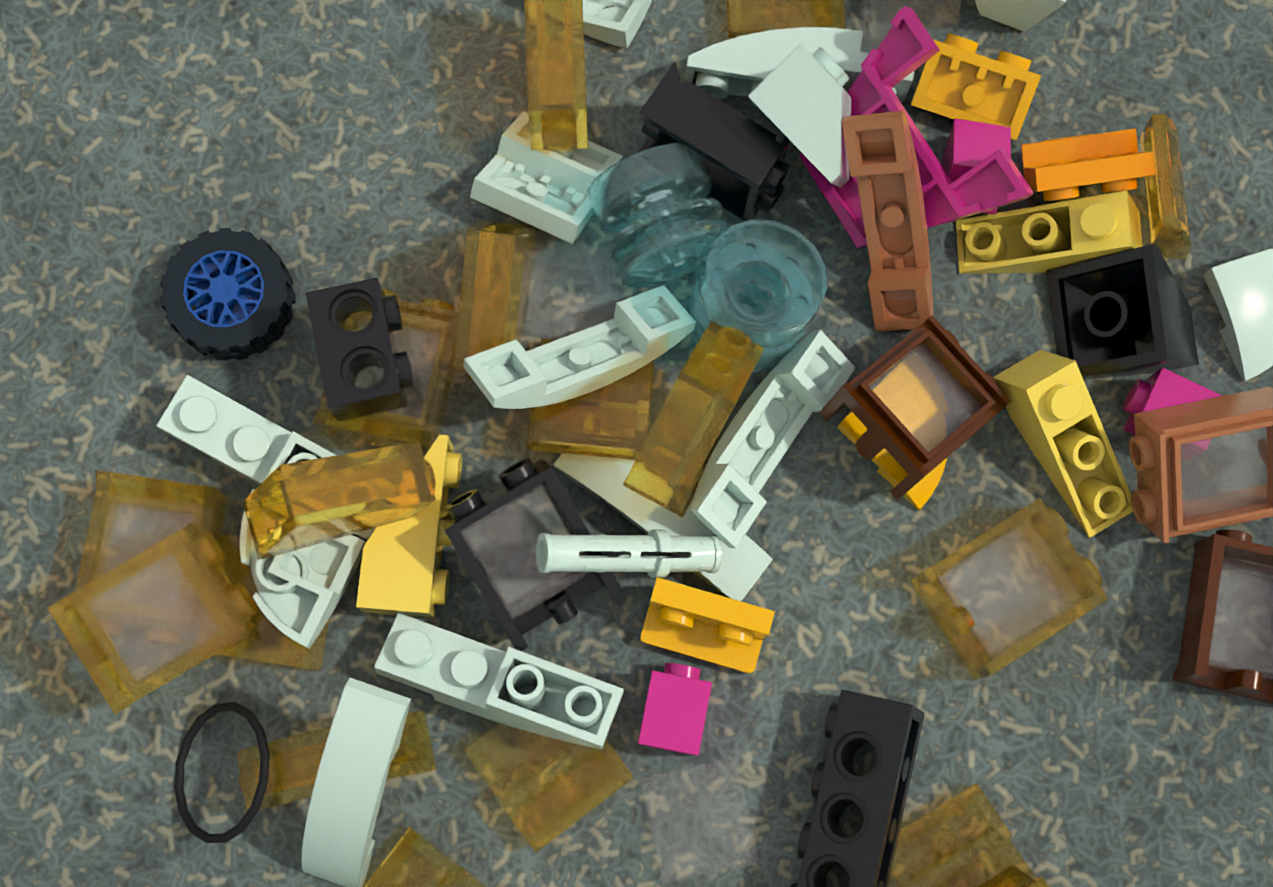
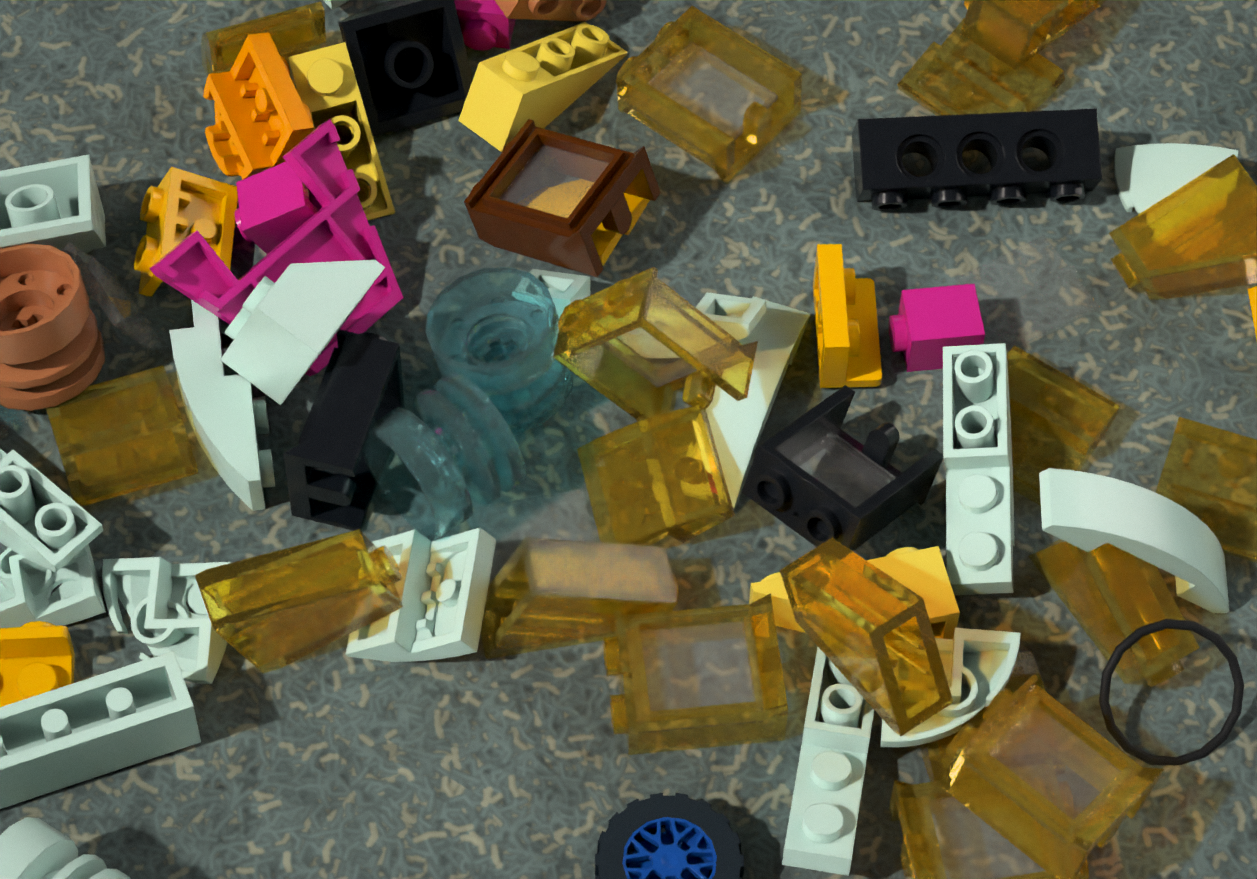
camera: 105 degrees left, 20 degrees down
black brick [306,278,415,422] -> none
light aqua slope [463,285,696,409] -> none
light aqua pin [536,529,722,578] -> none
nougat slope [842,111,933,332] -> none

